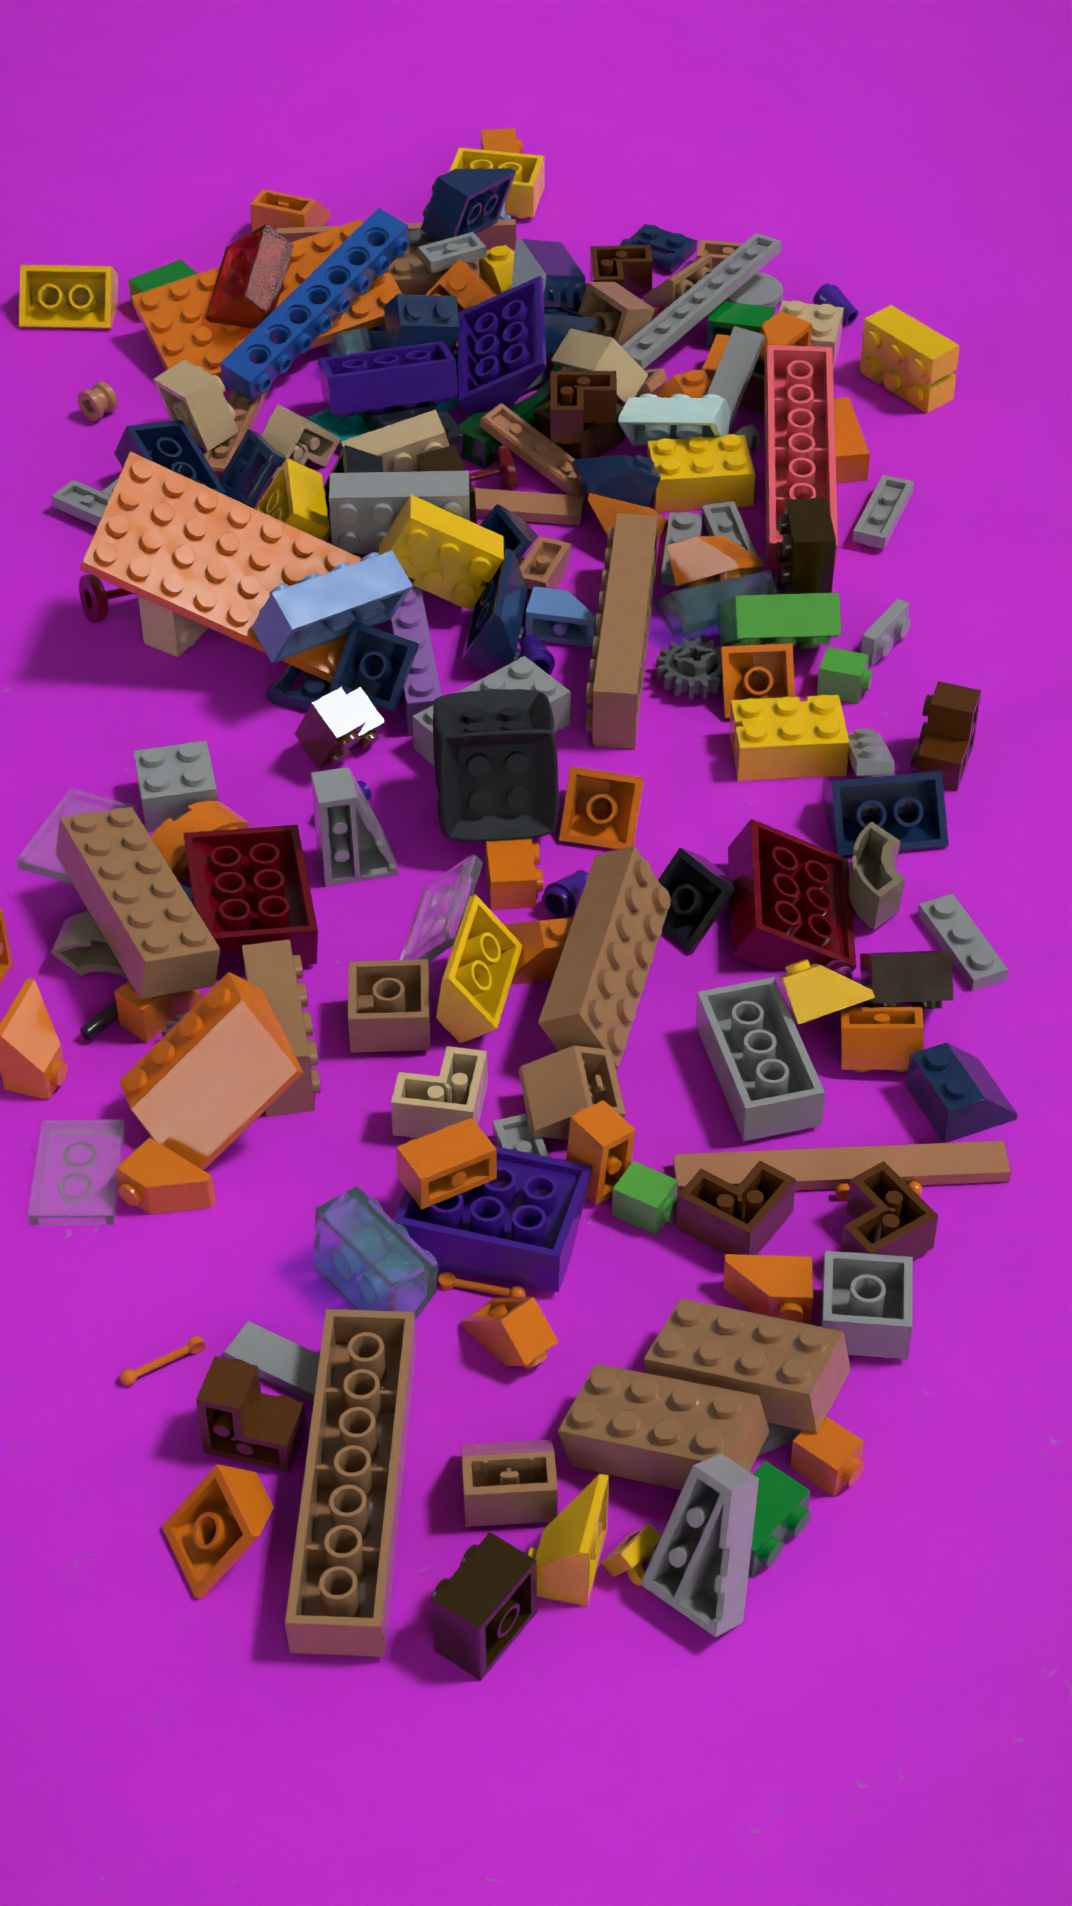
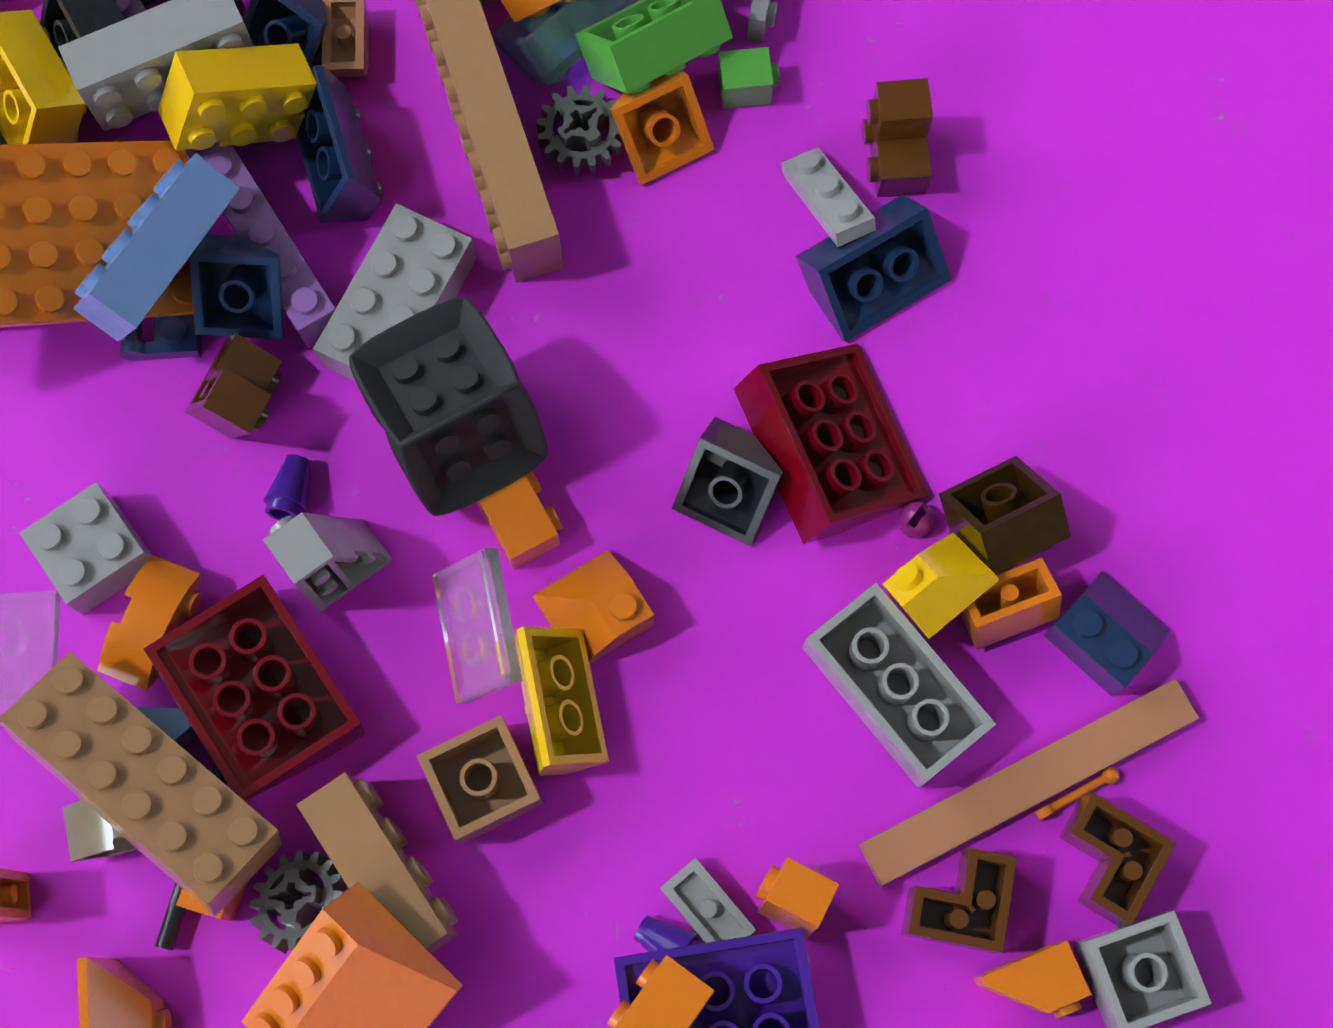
camera: 25 degrees left, 30 degrees up
tan brick [391,1046,488,1138] -> none
medium nougat slope [518,1045,626,1140] -> none
dark purple cone [520,635,555,675] -> none
medium blue slope [526,586,596,648] -> none
medium nougat brick [538,846,671,1069] -> none
dark purple cone [542,870,589,918] -> none
orange slope [559,766,644,850] -> none
bright green brick [612,1161,678,1236] -> none
yellow piece [729,695,850,781] -> none
dark tan brick [848,822,905,930] -> none
light grey plate [917,893,1009,991] -> none

